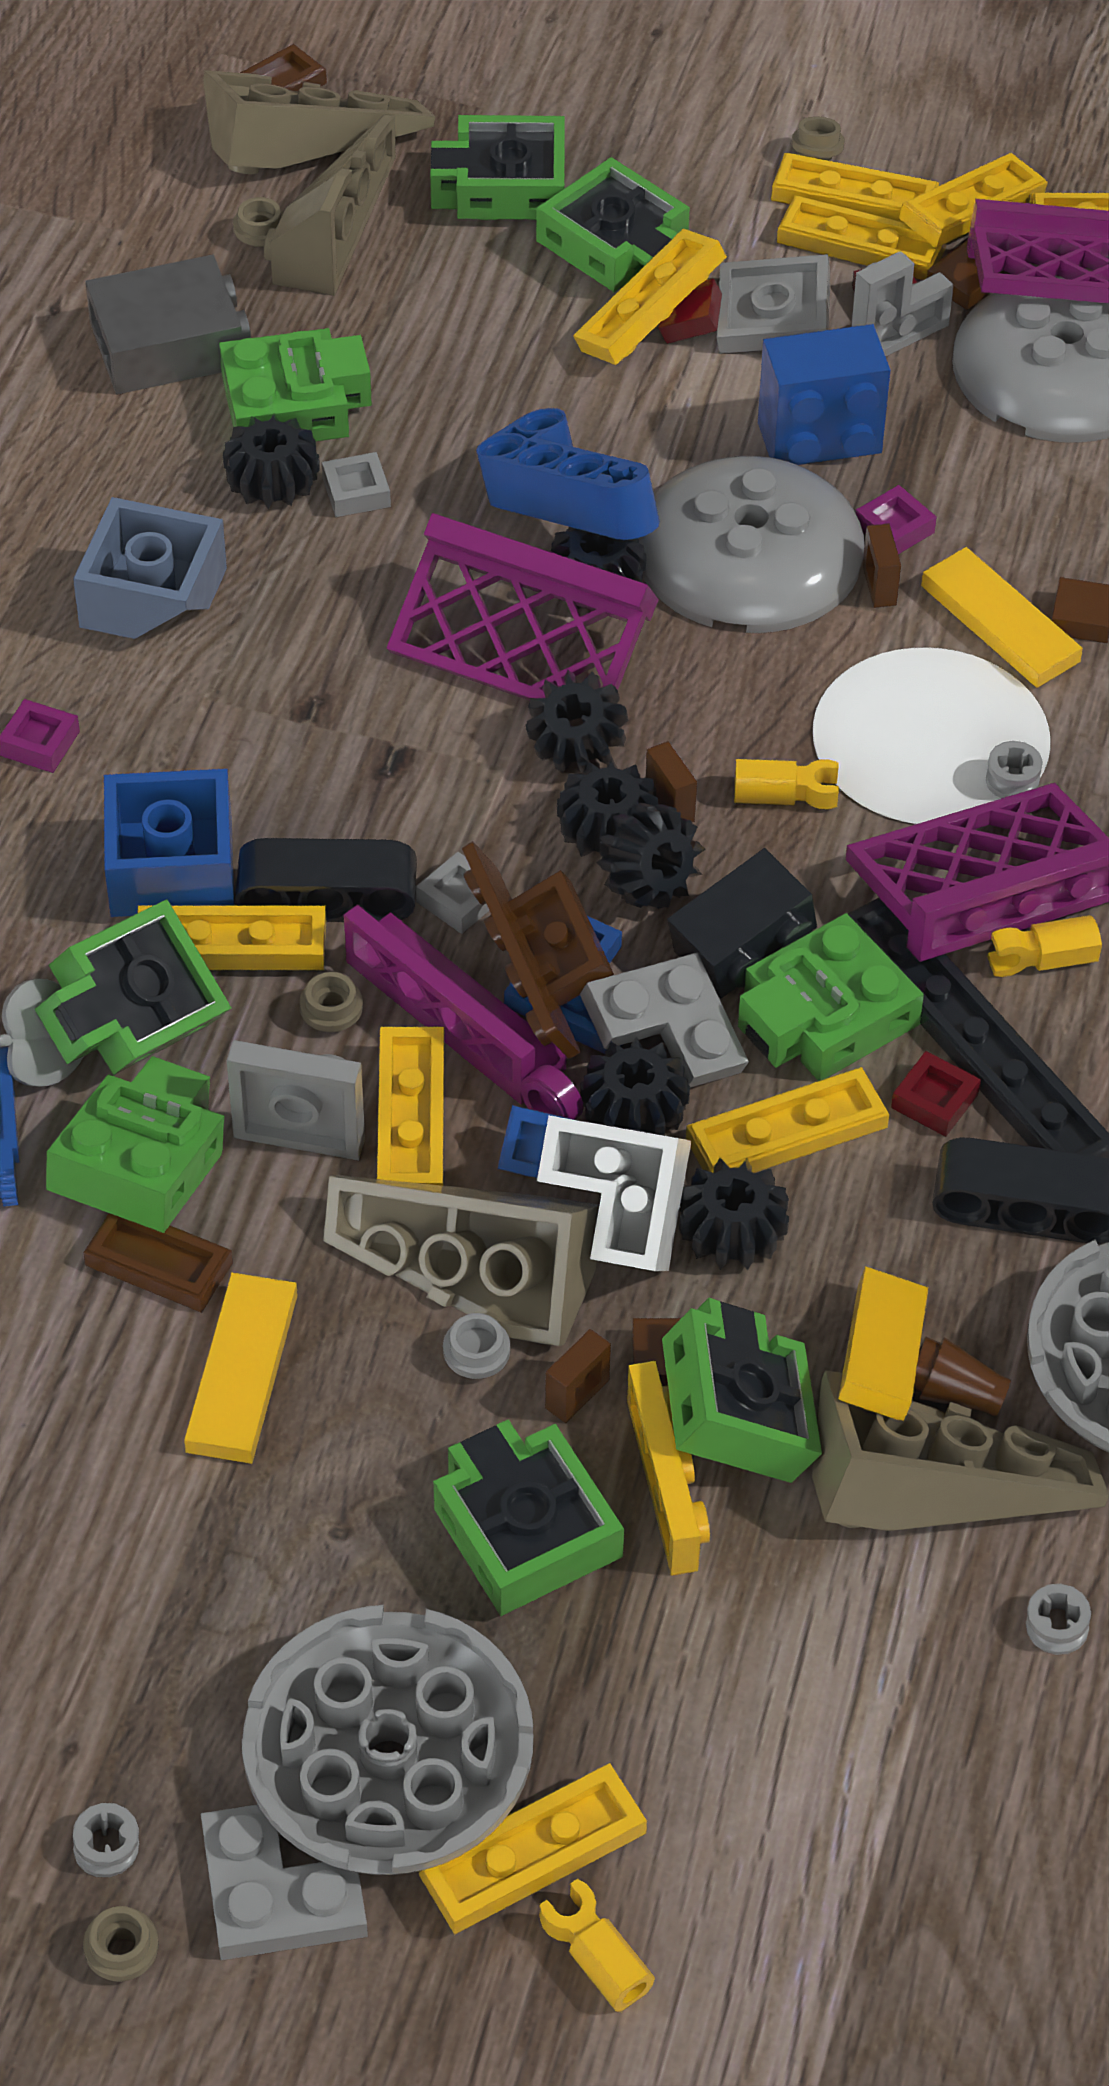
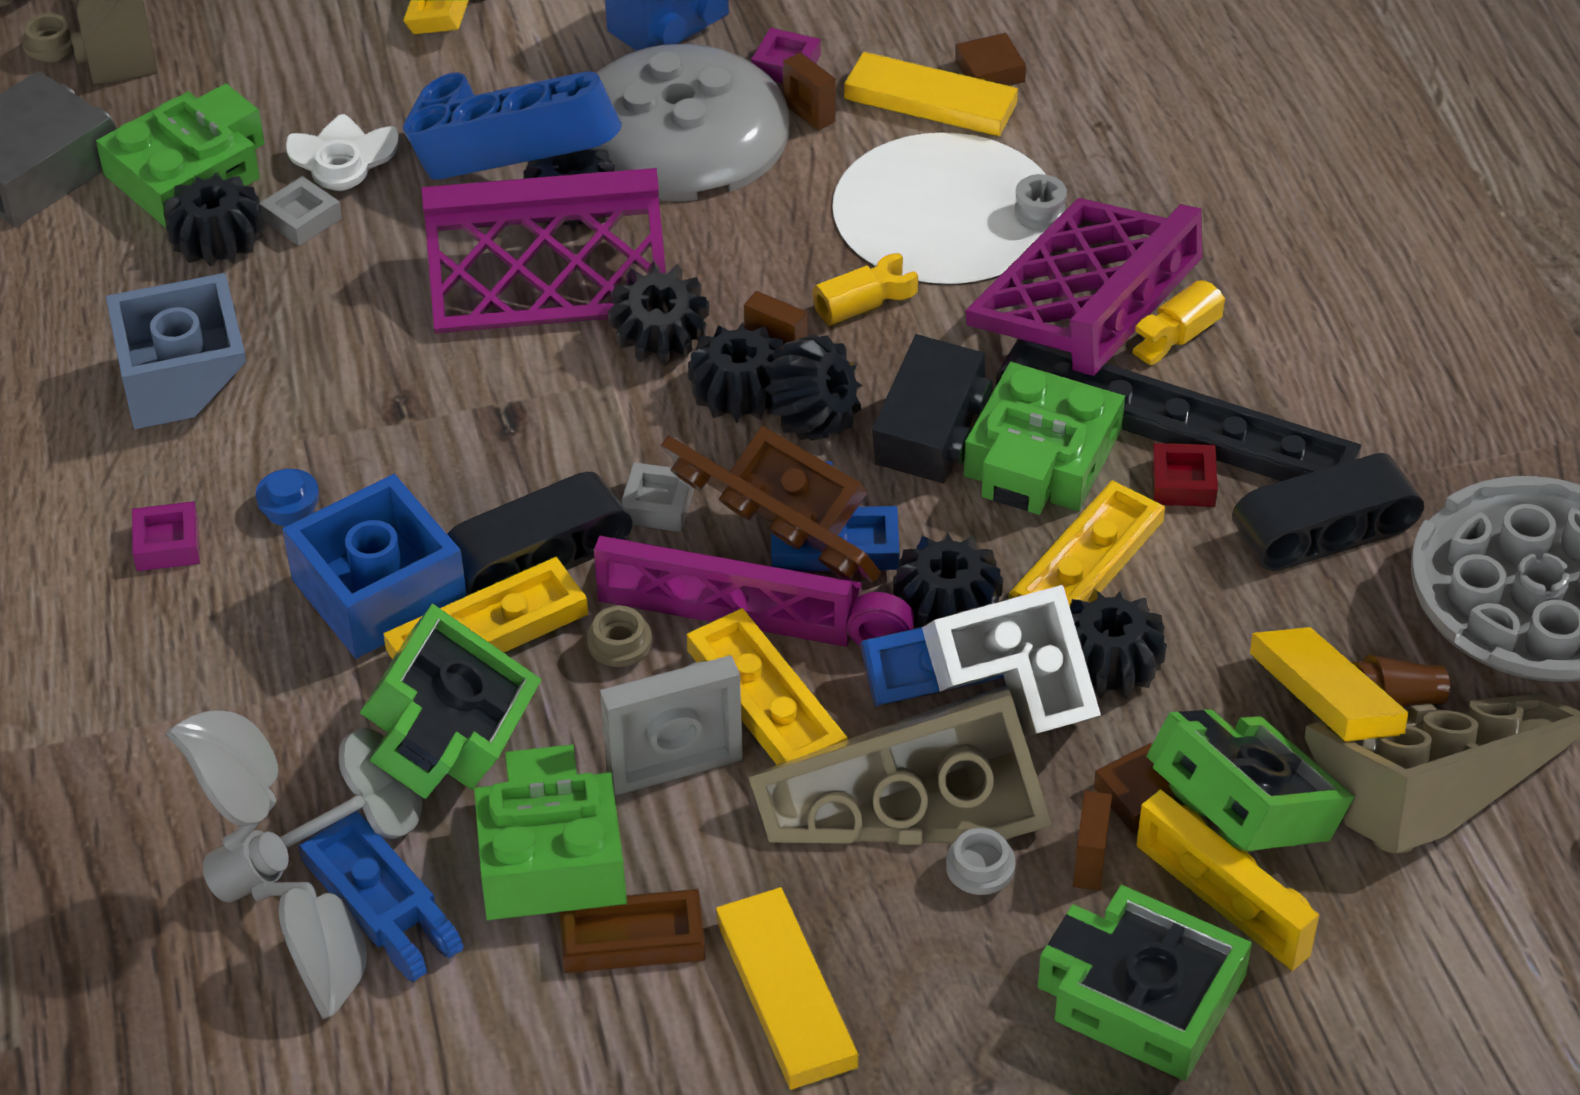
camera: 30 degrees left, 5 degrees down
light grey plate [580,953,749,1088] -> none
none -> blue plate [255,469,319,526]
none -> white plate [286,114,399,191]

